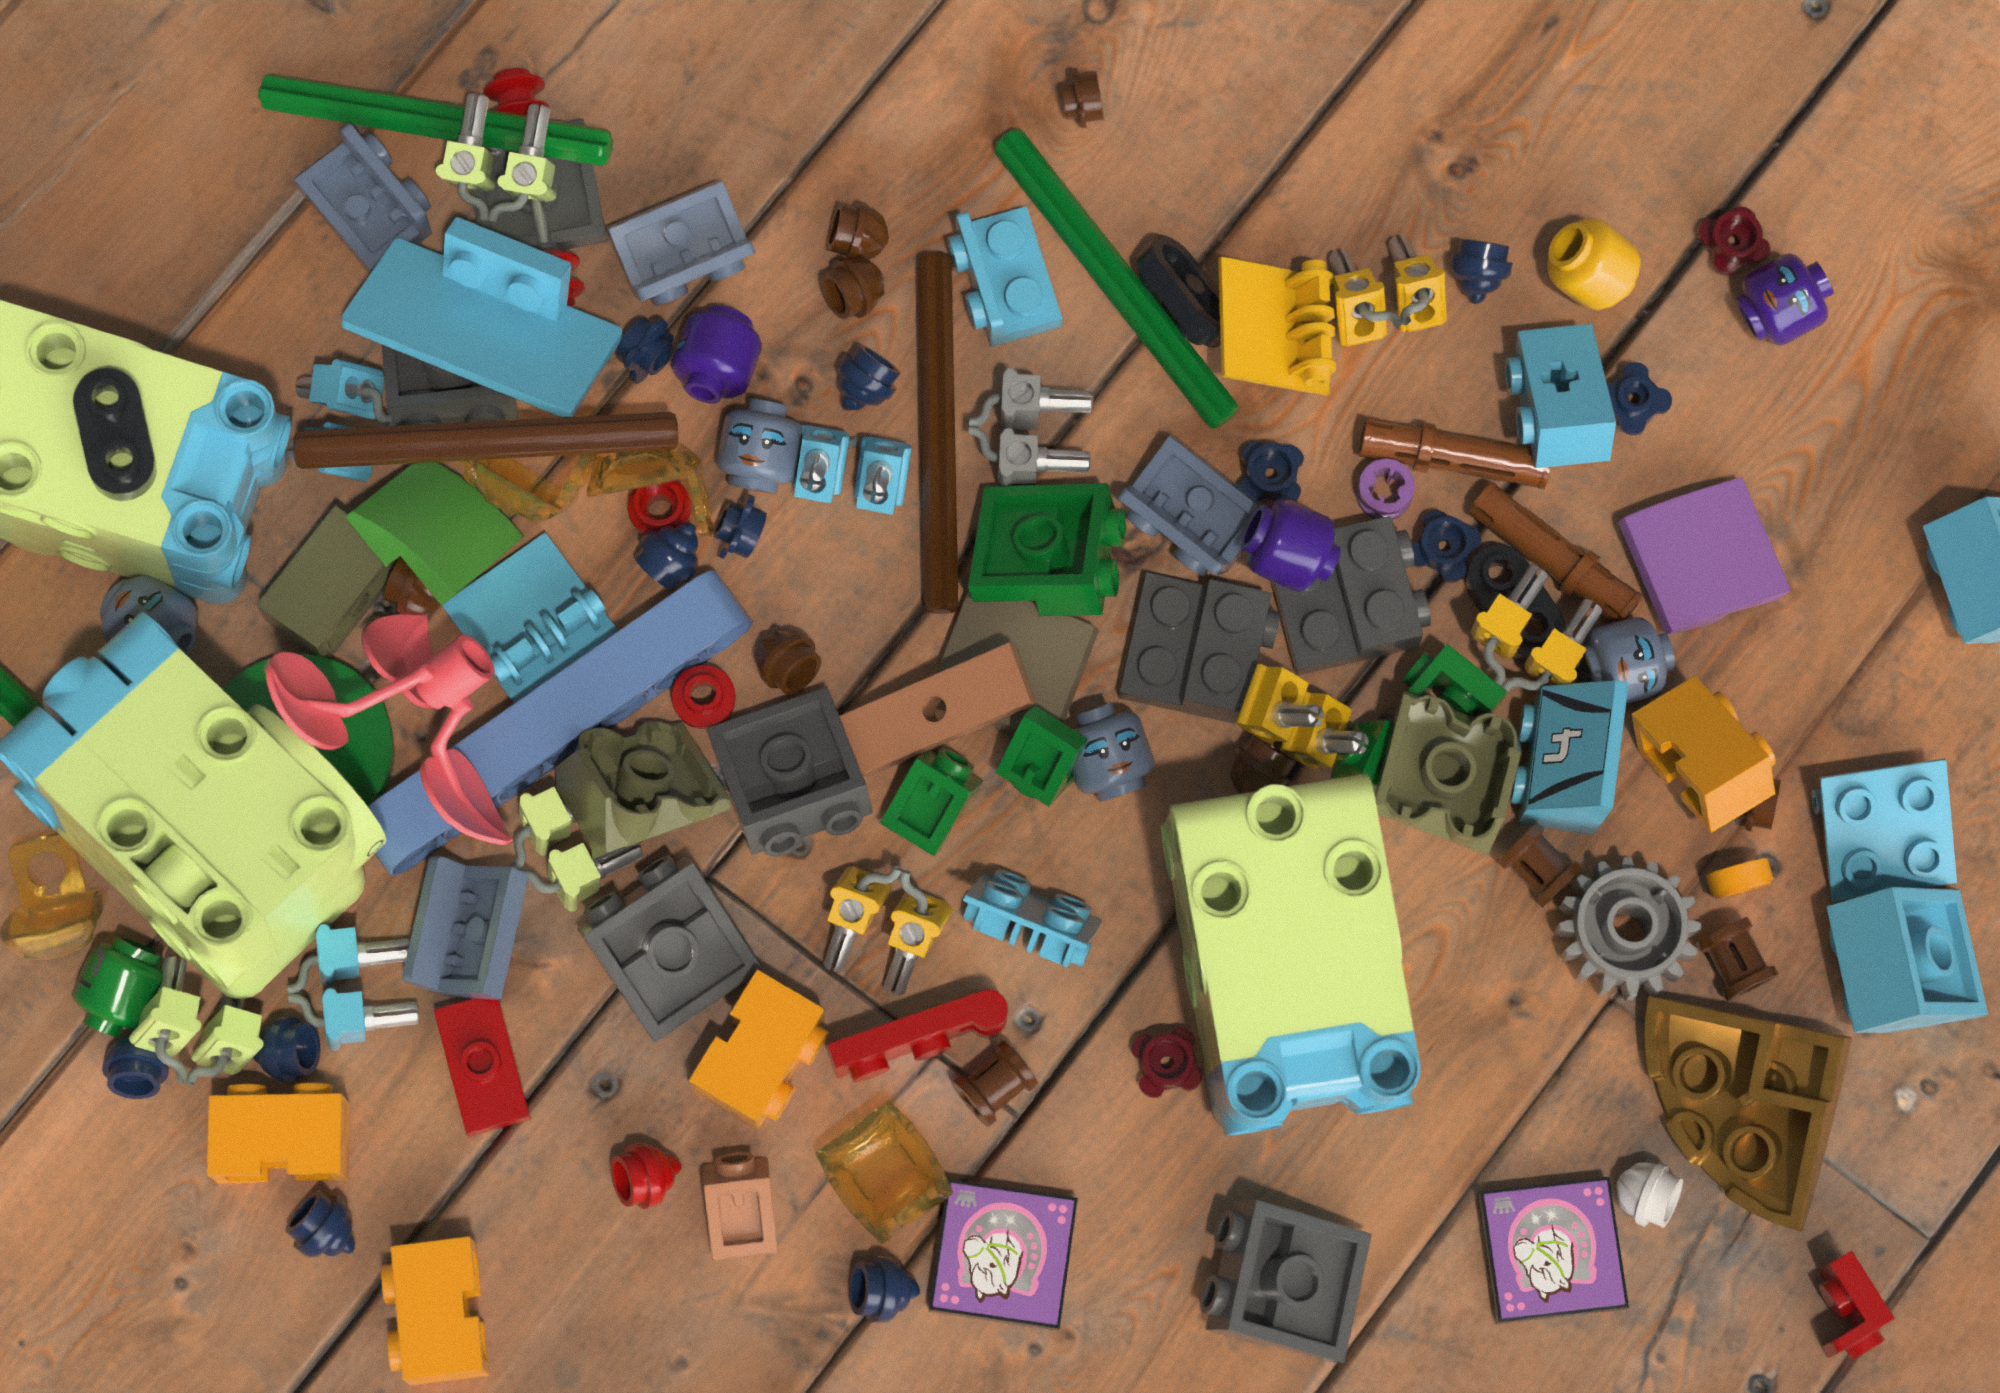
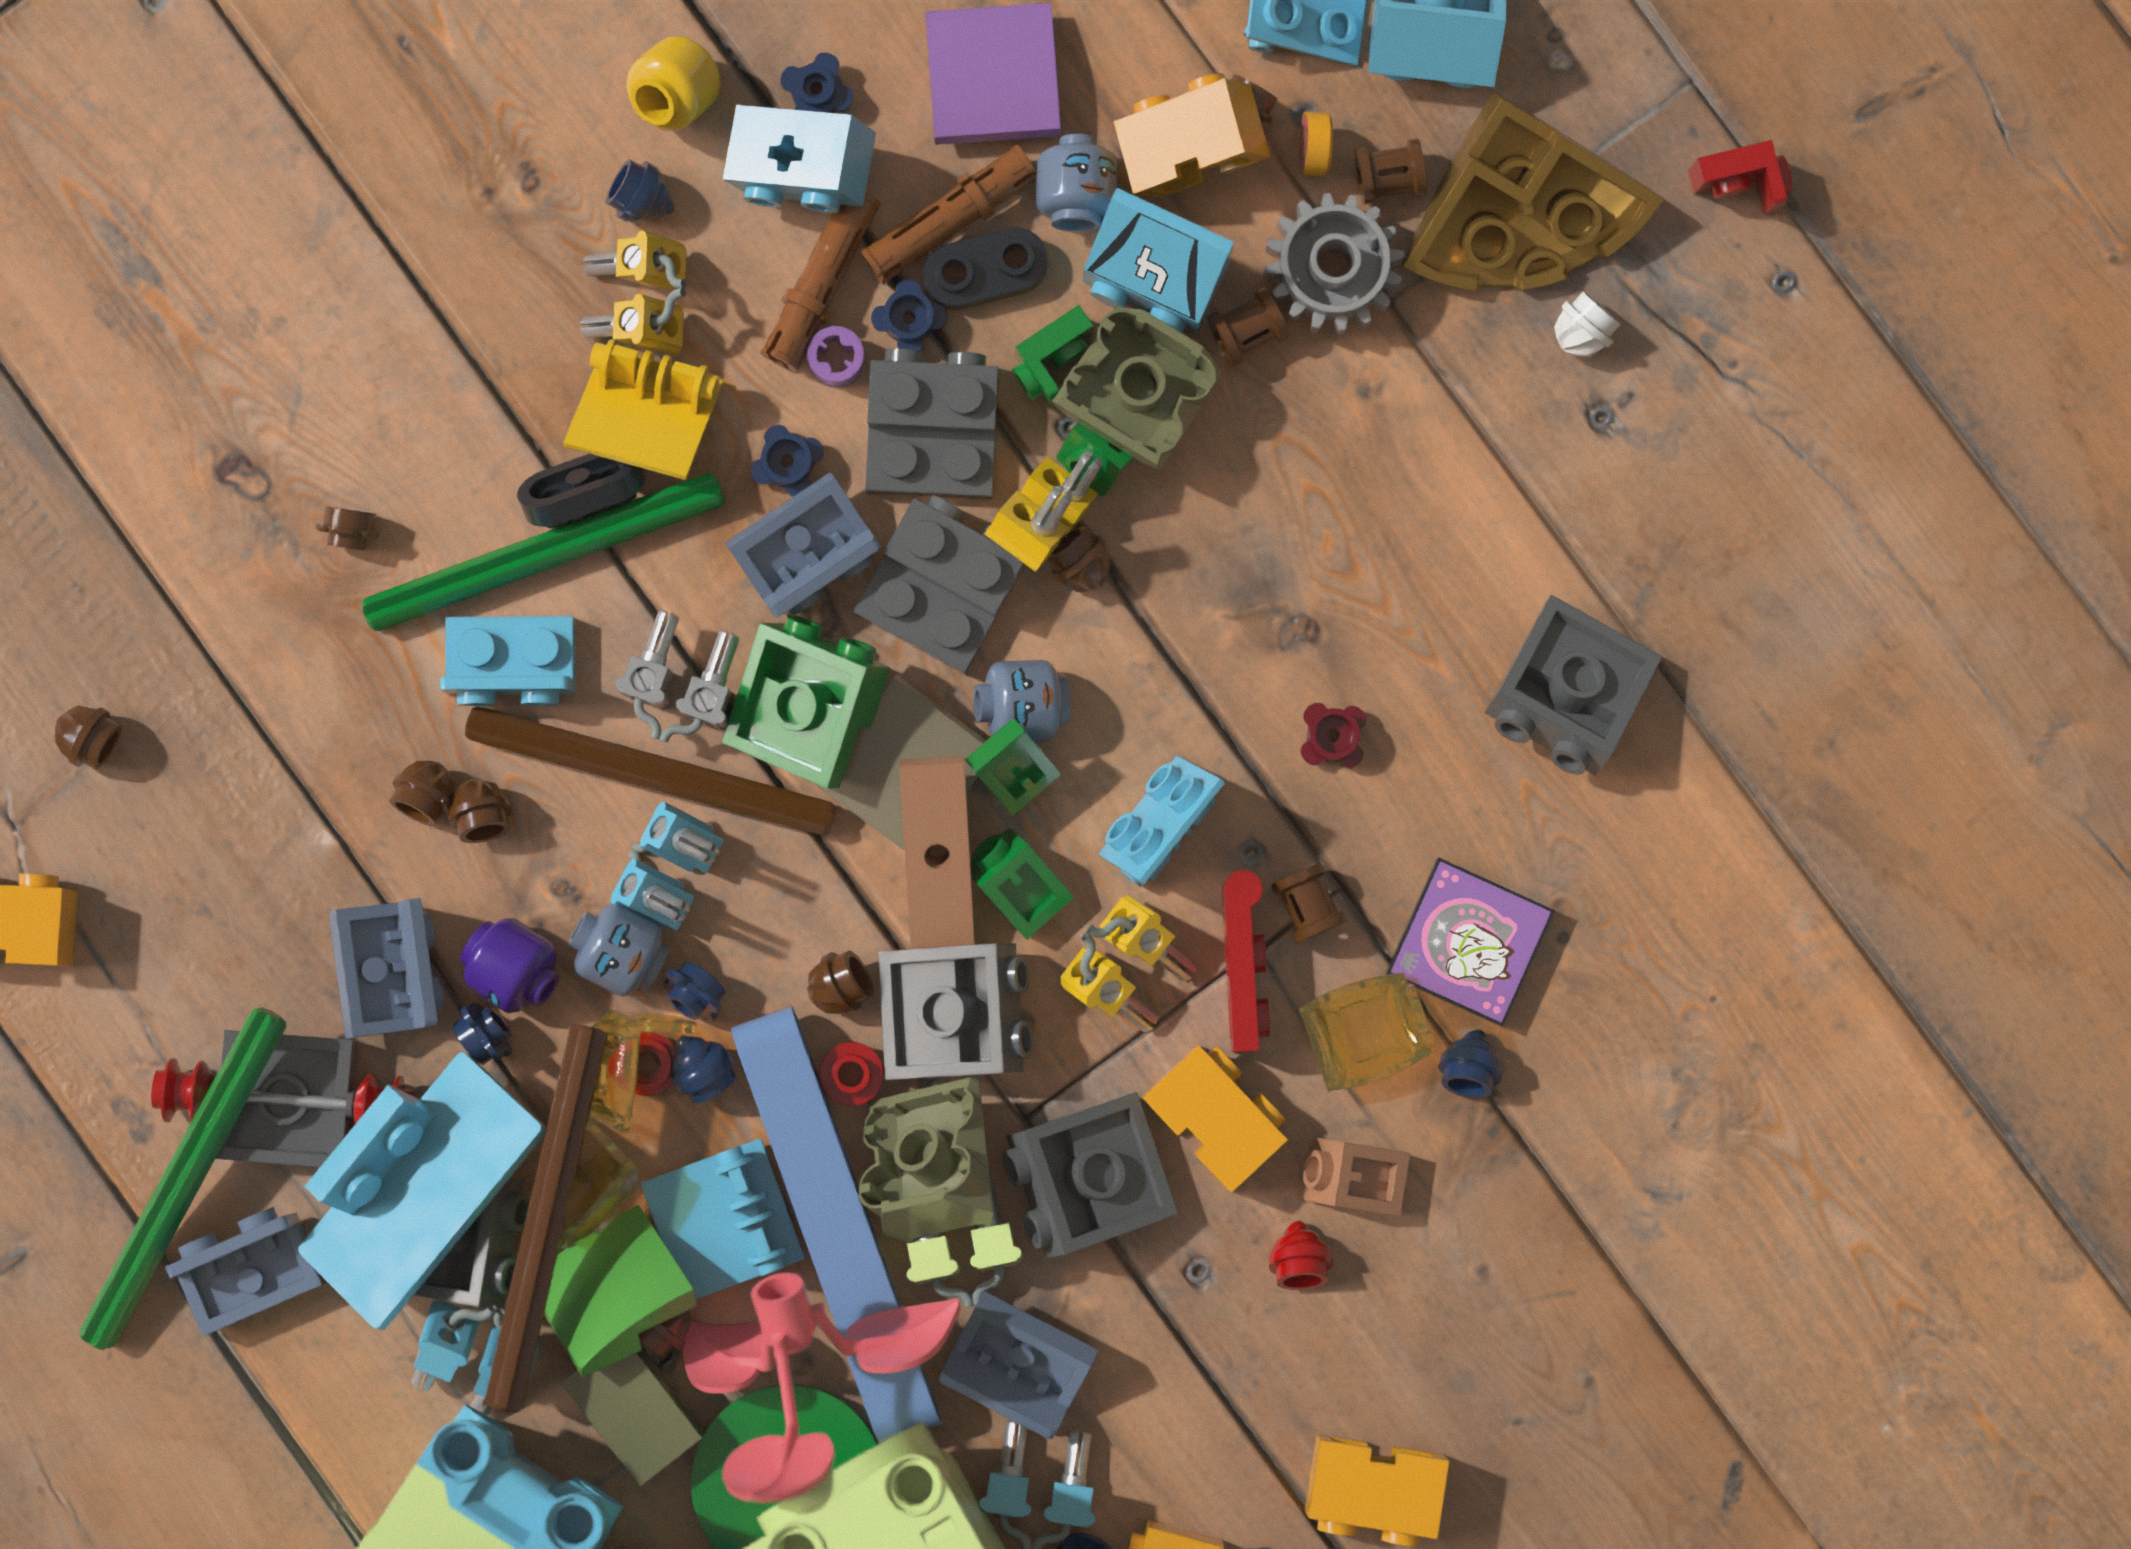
camera: 70 degrees left, 10 degrees up
red plate [434,998,531,1137] -> none
piece [436,93,556,222] -> none
dark blue plate [838,344,900,411] -> none
yellowish green piece [1161,774,1420,1136] -> none
dark purple head [1241,498,1341,592] -> none
yellow piece [1471,565,1602,693] -> none
tile [1477,1177,1629,1325] -> none

